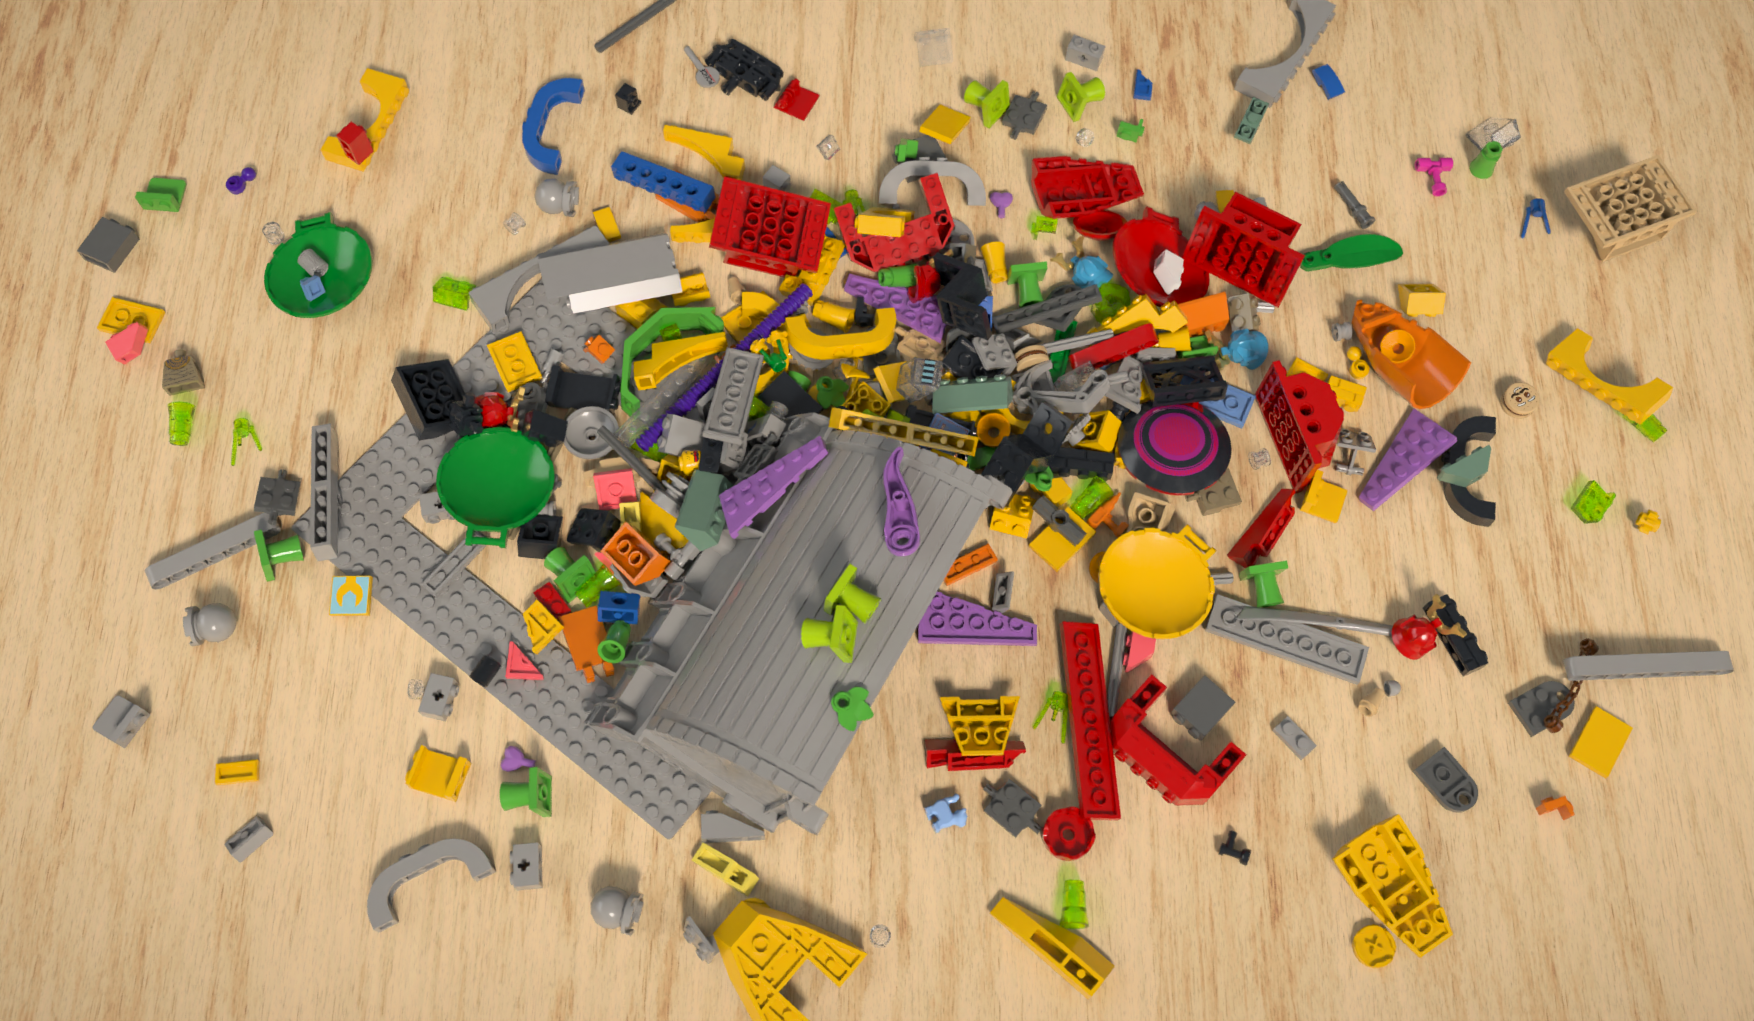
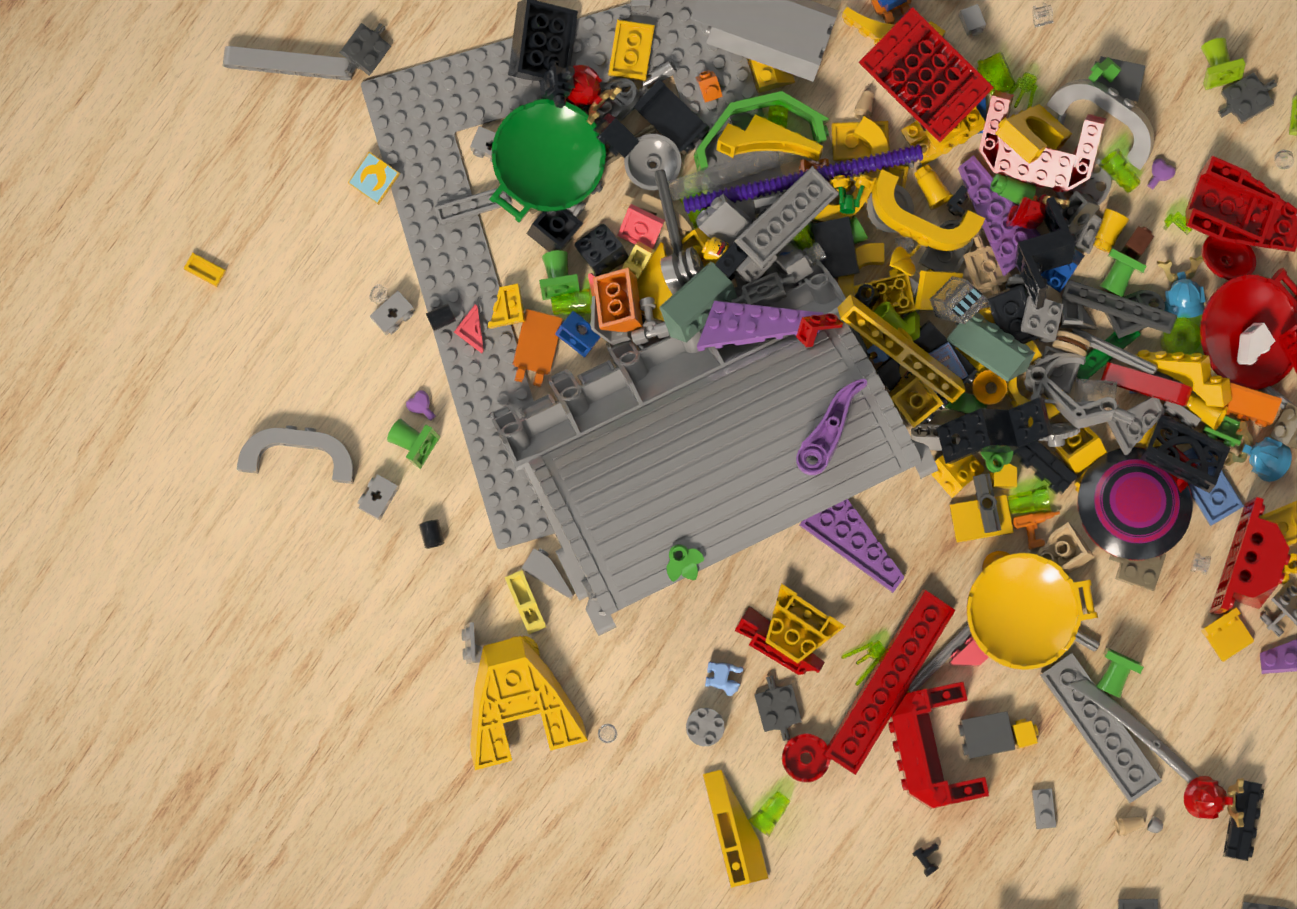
camera: 40 degrees right, 15 degrees up
light grey bracket [93,696,151,749] -> none
light grey tile [183,603,237,646] -> none
light grey slope [224,816,273,863] -> none
bright green plant [254,529,304,582] -> none
light grey hinge [310,423,342,561] -> none
yellow panel [405,745,471,802] -> none
red plate [533,582,572,621] -> none
light grey tile [591,886,644,936] -> none
bright green plant [597,620,631,663] -> none
yellow bracket [671,273,710,306] -> none
lime plant [801,605,858,663] -> none
bright green plate [816,376,849,409] -> none
lime plant [823,564,882,624] -> none
yellow tile [919,104,971,144] -> none
orange tile [943,543,998,586] -> none
light grey slope [992,571,1014,614] -> none
black wheel [1108,401,1130,422] -> none
red wedge [1227,488,1295,568] -> none
none -> black piece [419,519,445,549]
none -> light grey brick [686,708,725,747]
none -> red bracket [796,313,843,347]
none -> yellow brick [1011,718,1039,749]
none -> clear neon green plant [1099,149,1140,193]
none -> copper brick [1121,226,1154,261]

